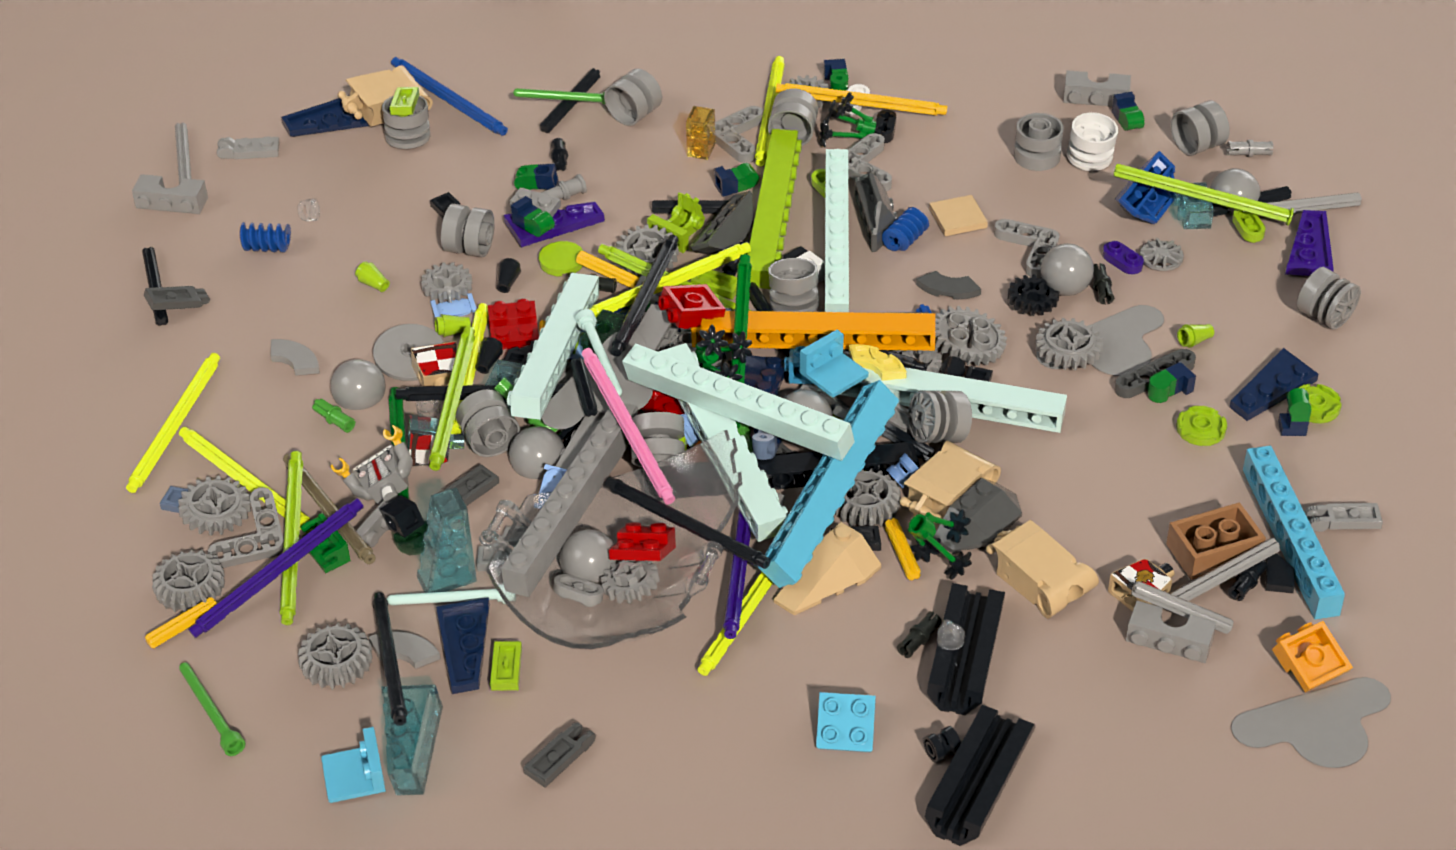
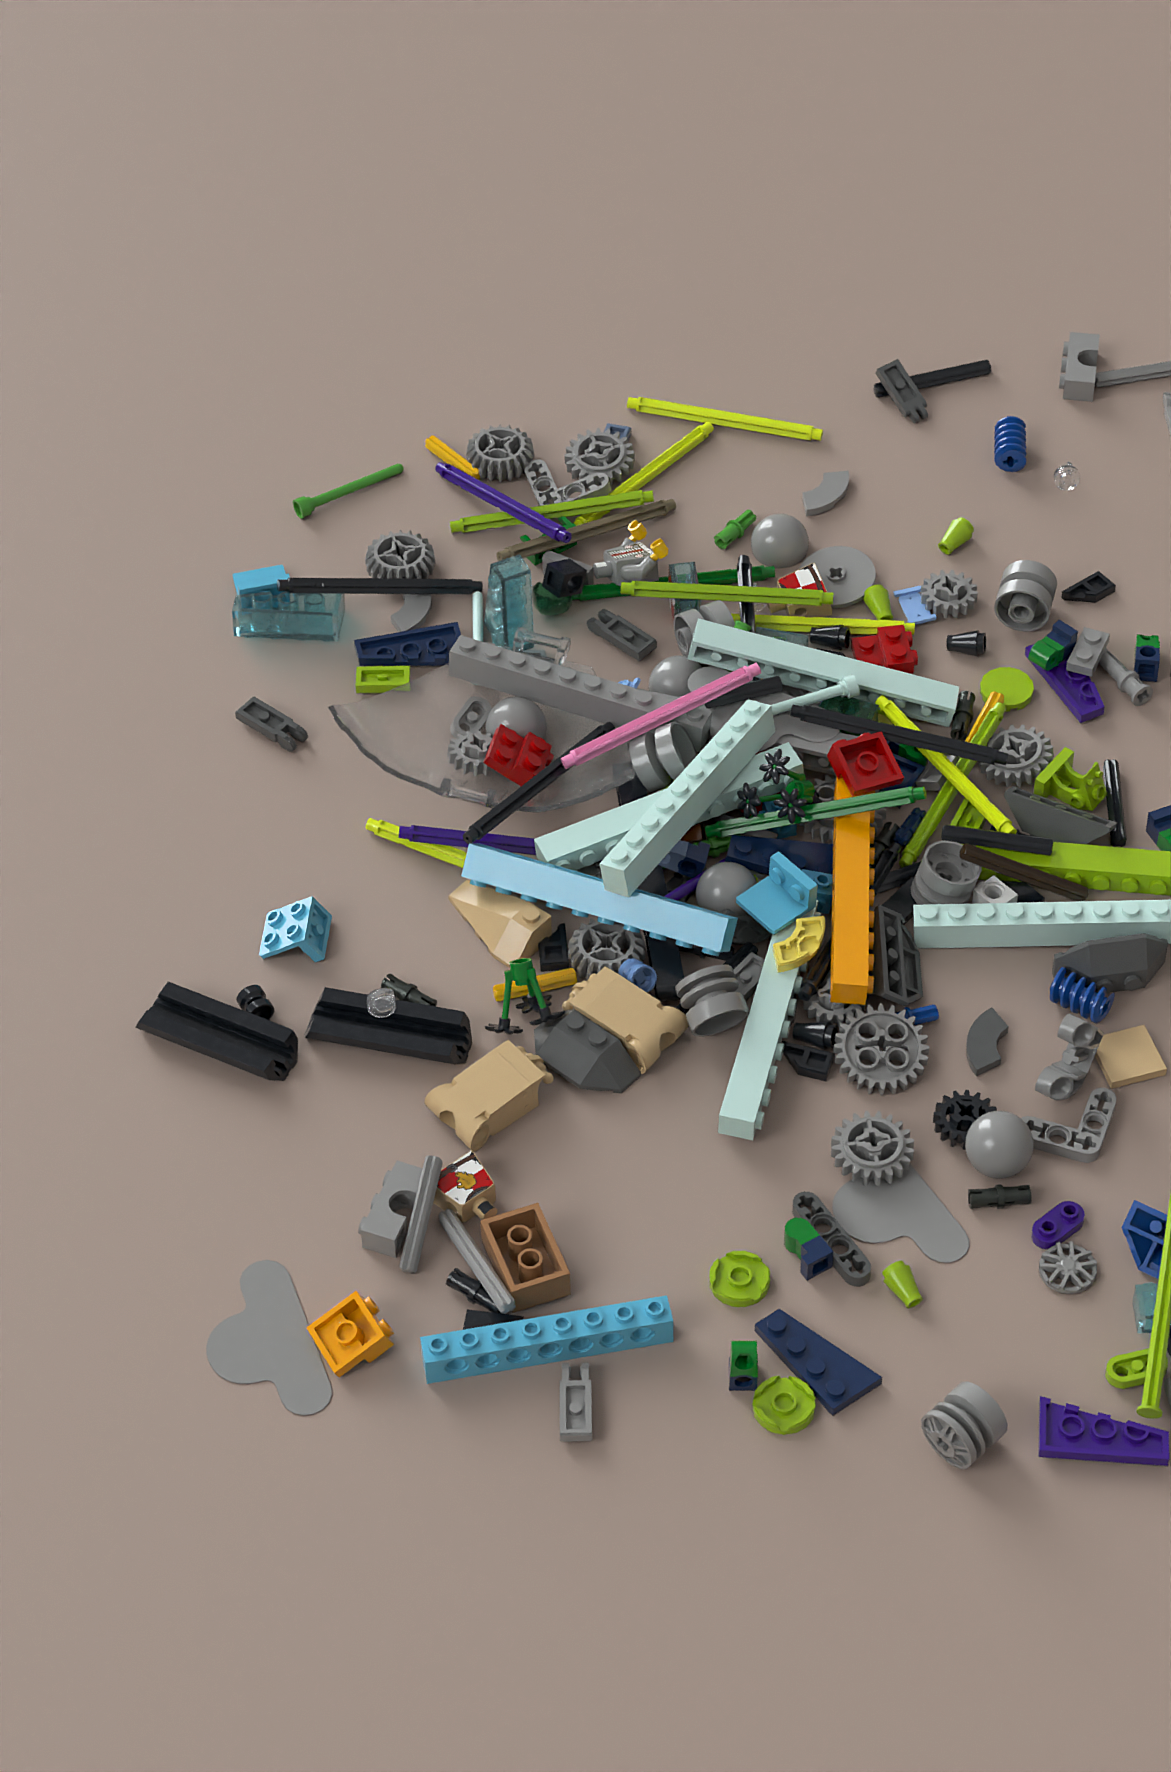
camera: 90 degrees right, 5 degrees up
none -> black axle [941,825,1053,856]
none -> dark brown axle [959,843,1089,901]
none -> light grey connector [1035,1013,1104,1100]

